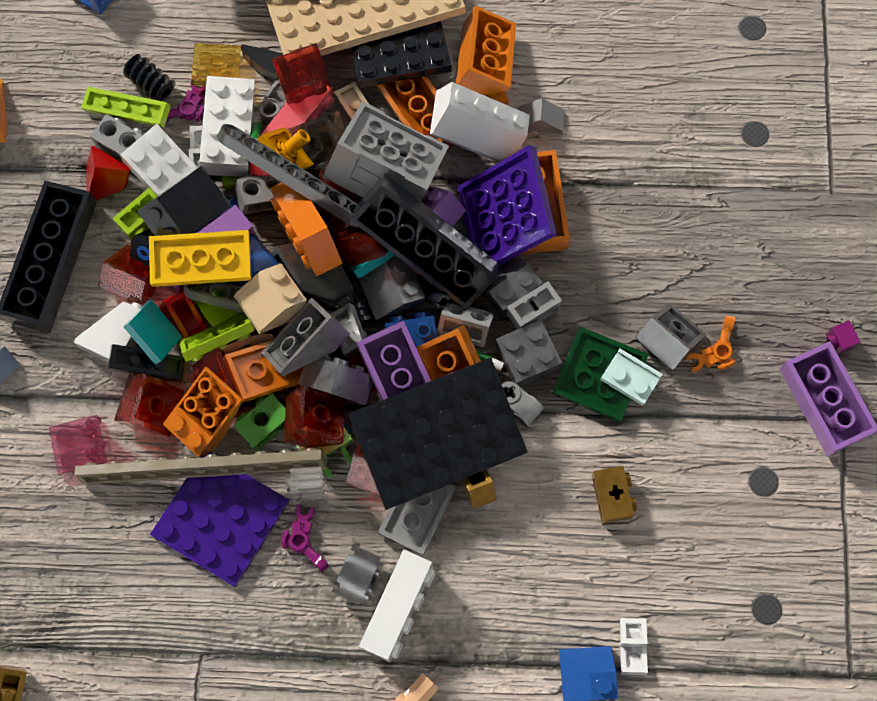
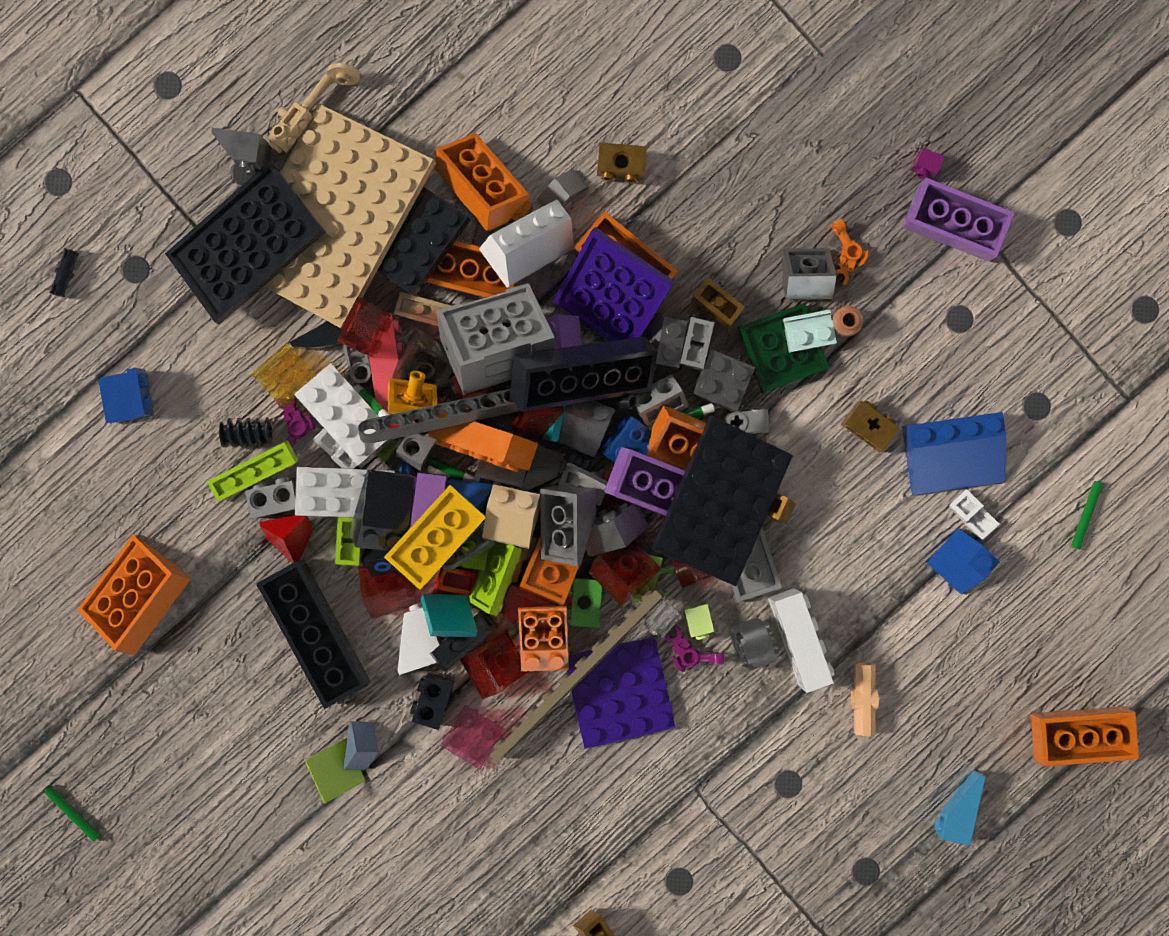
camera: 50 degrees left, 15 degrees up
none -> green bar [410,448,475,482]
none -> black brick [410,673,455,730]
none -> pearl gold brick [597,142,647,183]
none -> yellowish green brick [683,602,714,640]
none -> pearl gold brick [691,278,745,329]
none -> nougat head [831,305,863,338]
none -> blue slope [902,412,1006,495]

